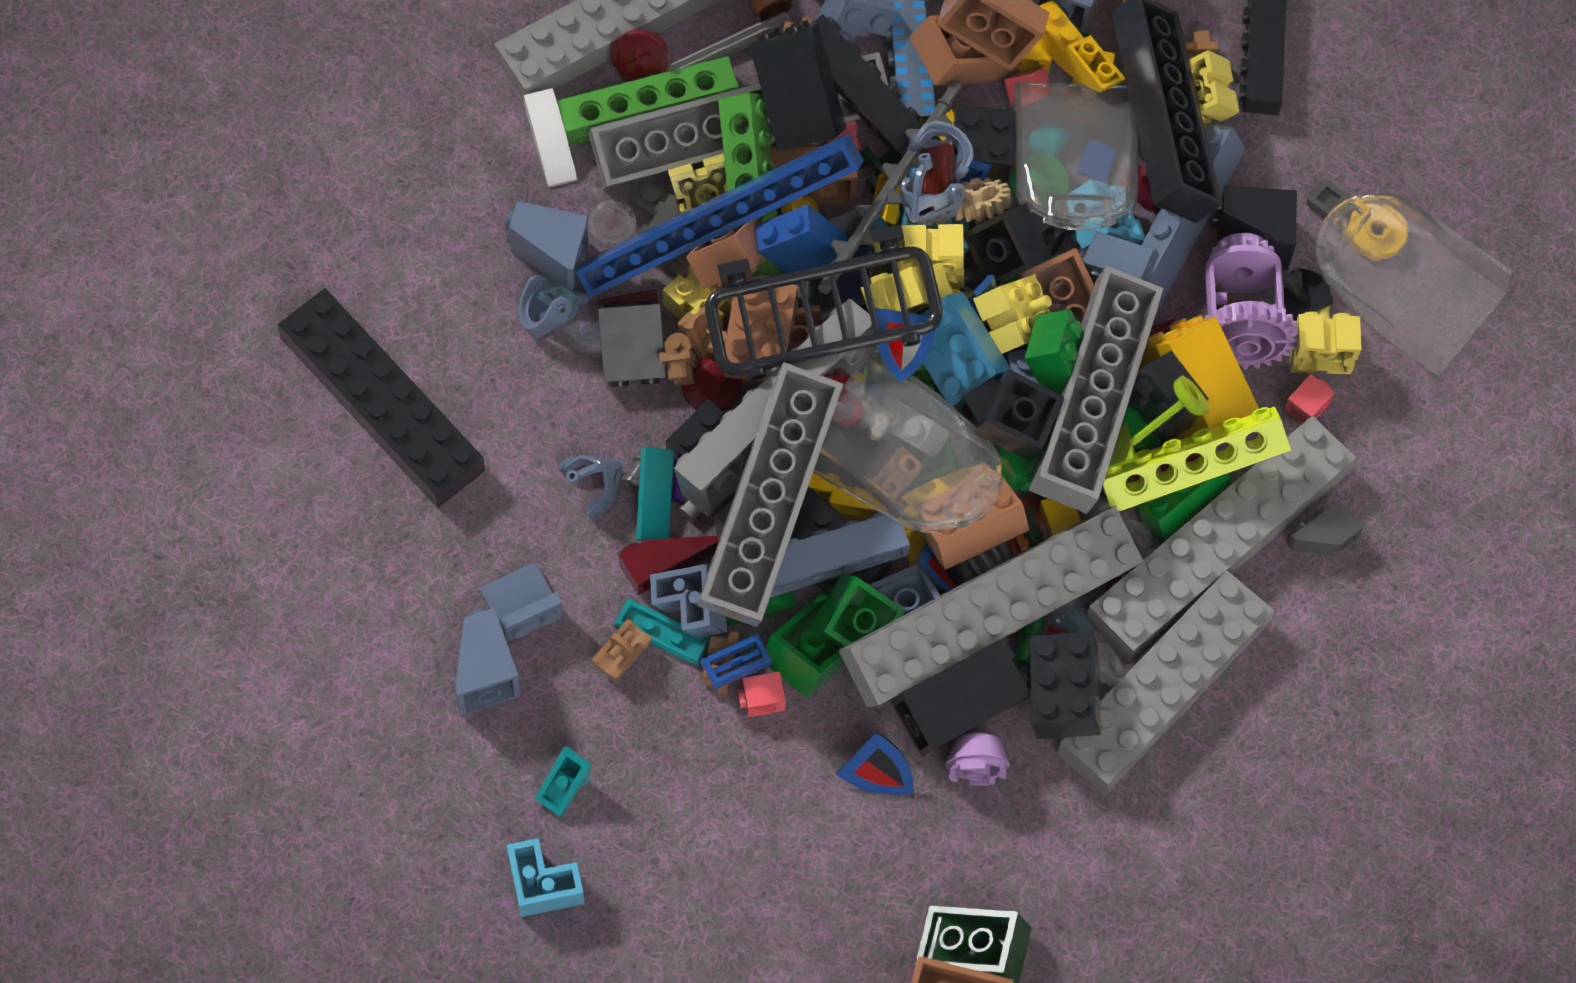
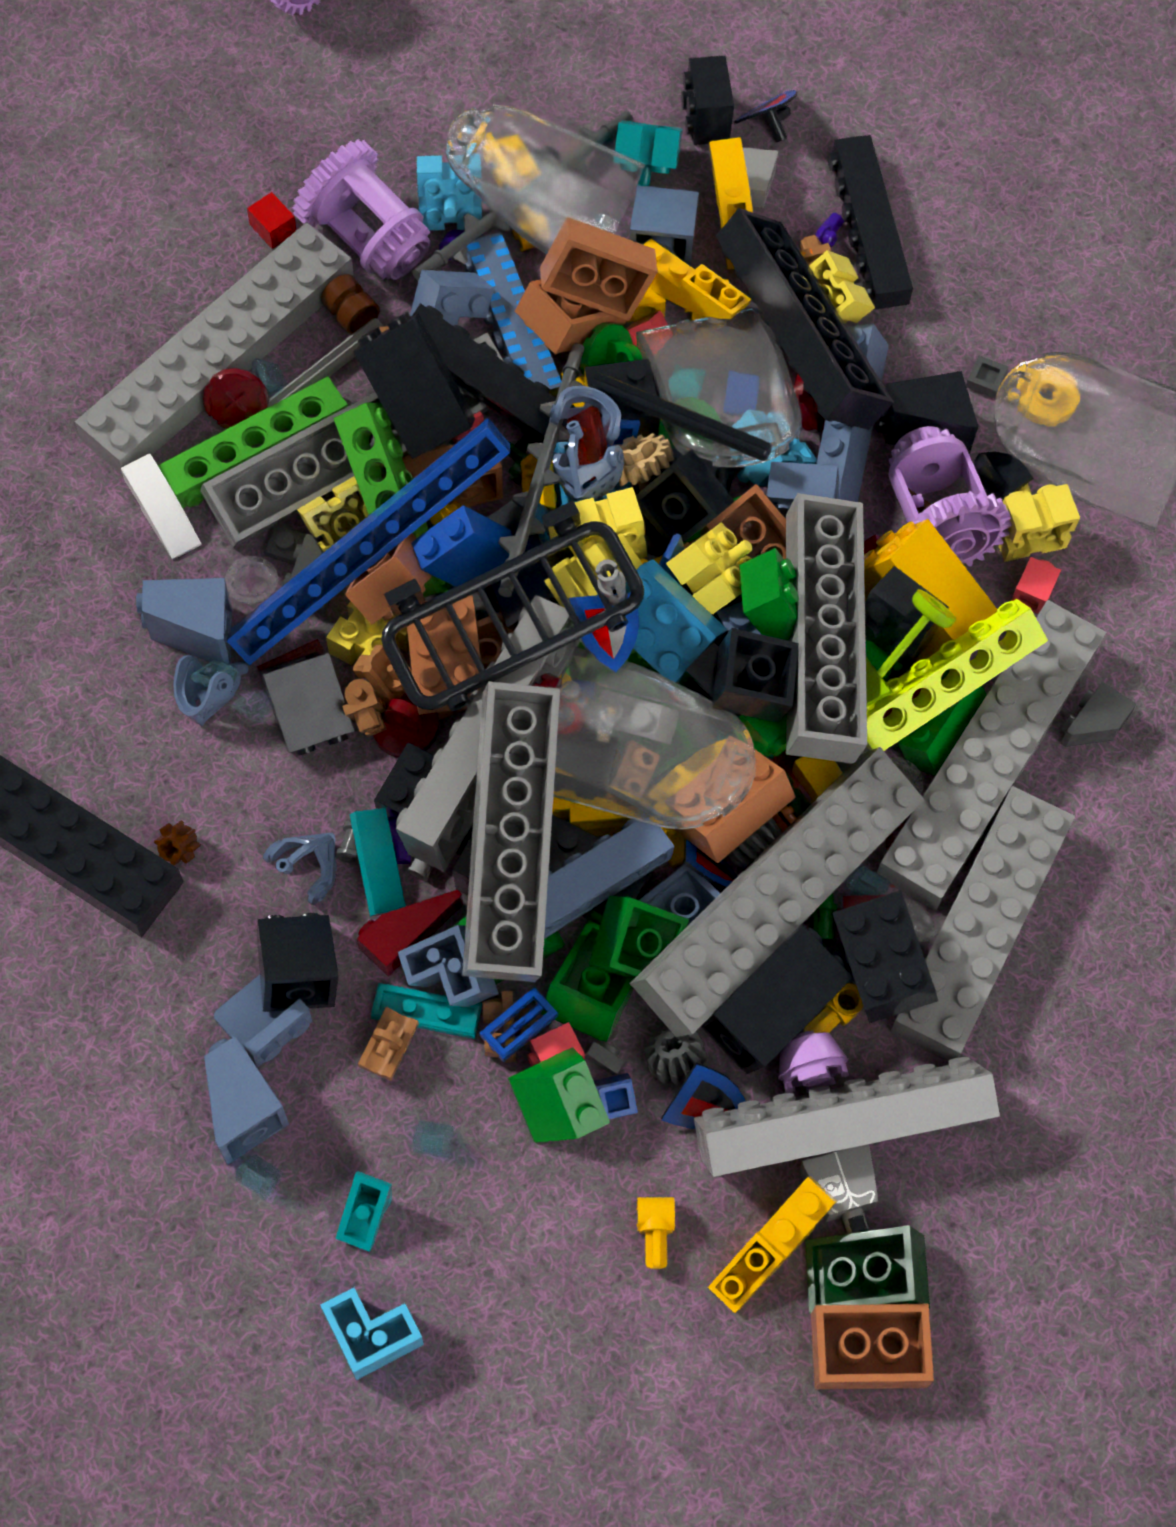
camera: 15 degrees left, 0 degrees up
none -> reddish brown gear [154,821,201,866]
none -> clear light blue slope [236,1154,284,1201]
none -> clear light blue slope [252,359,287,397]
none -> black slope [257,913,338,1012]
none -> clear light blue slope [413,1121,455,1158]
none -> green slope [508,1047,610,1143]
none -> green tile [581,322,643,375]
none -> dark grey plate [585,1040,624,1075]
none -> black axle [590,372,772,461]
none -> blue slope [594,1073,638,1120]
none -> light grey pin [596,559,628,606]
none -> yellow axle [637,1197,675,1269]
none -> dark grey gear [644,1028,707,1087]
none -> light grey brick [694,1057,1000,1177]
none -> yellow slope [708,1176,838,1313]
none -> light grey torso [799,1144,878,1234]
none -> yellow axle [803,983,863,1033]
none -> dark purple arm [815,213,844,247]

